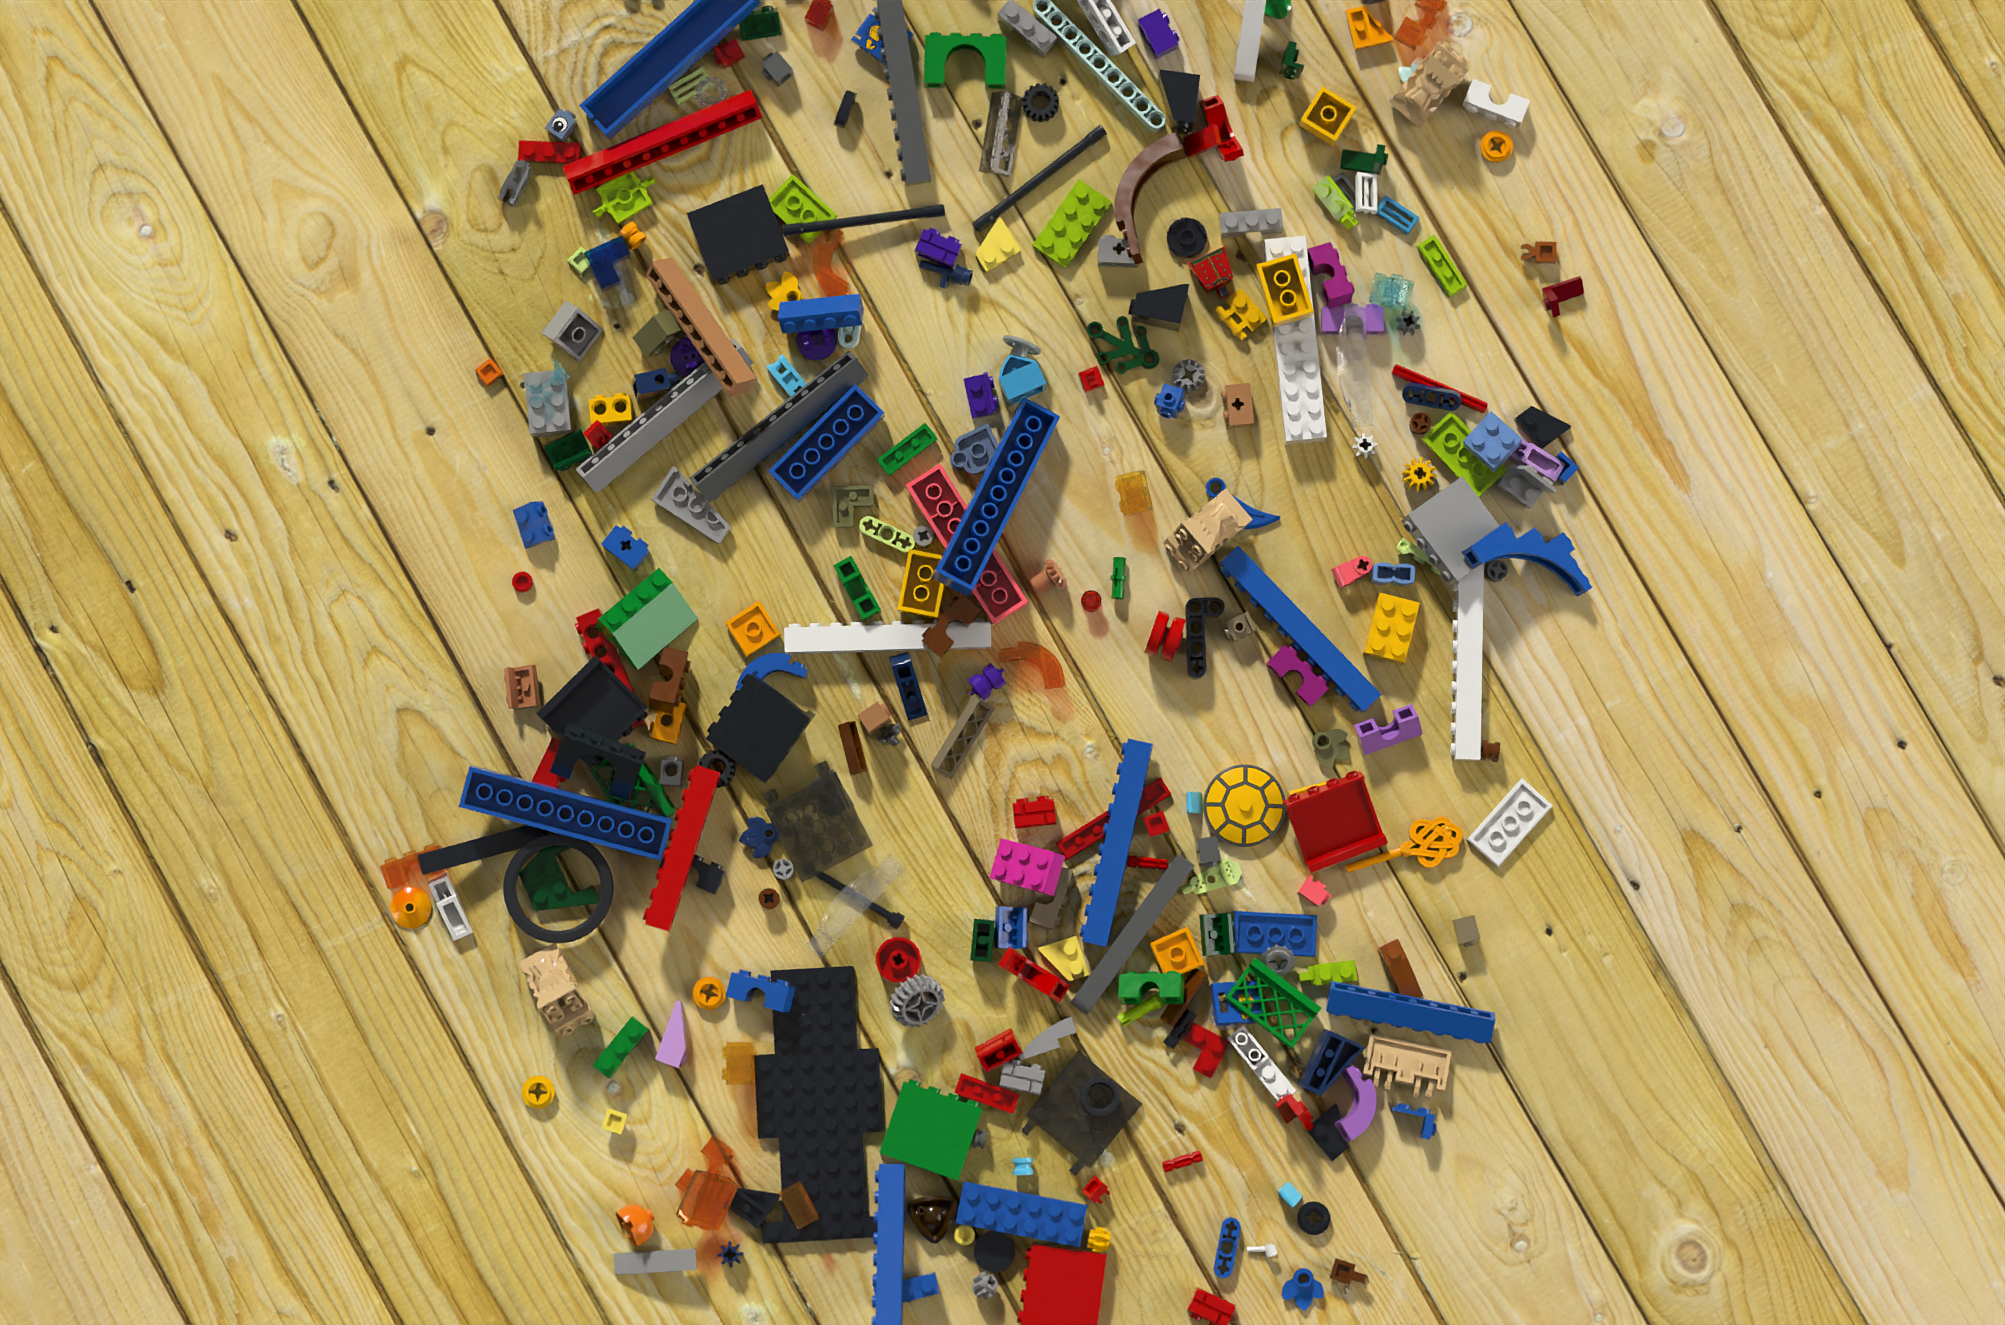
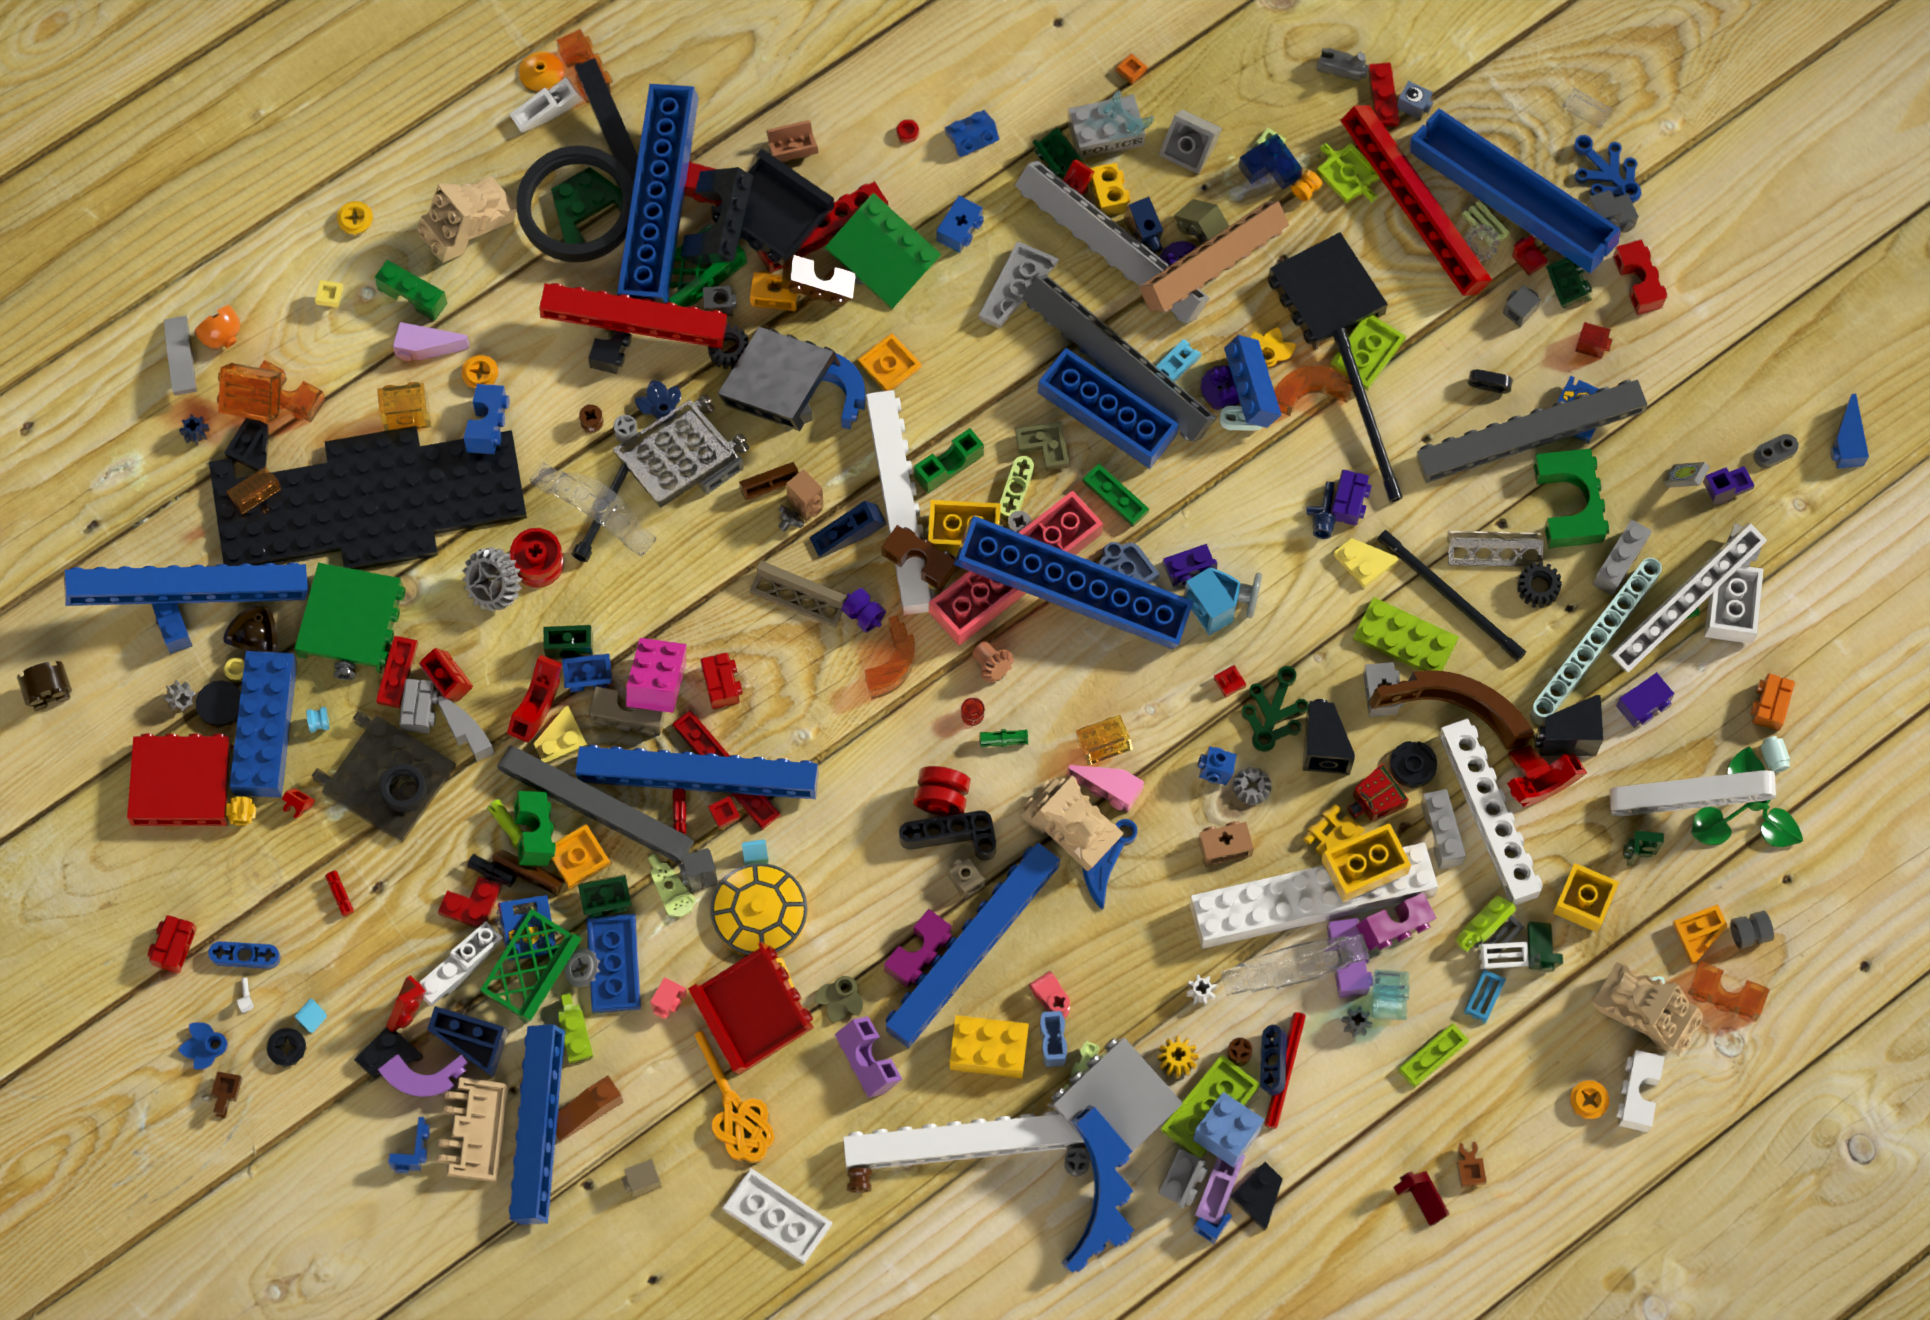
camera: 80 degrees right, 15 degrees down
none -> bright pink slope [1067,765,1144,812]
none -> white brick [1439,719,1543,906]

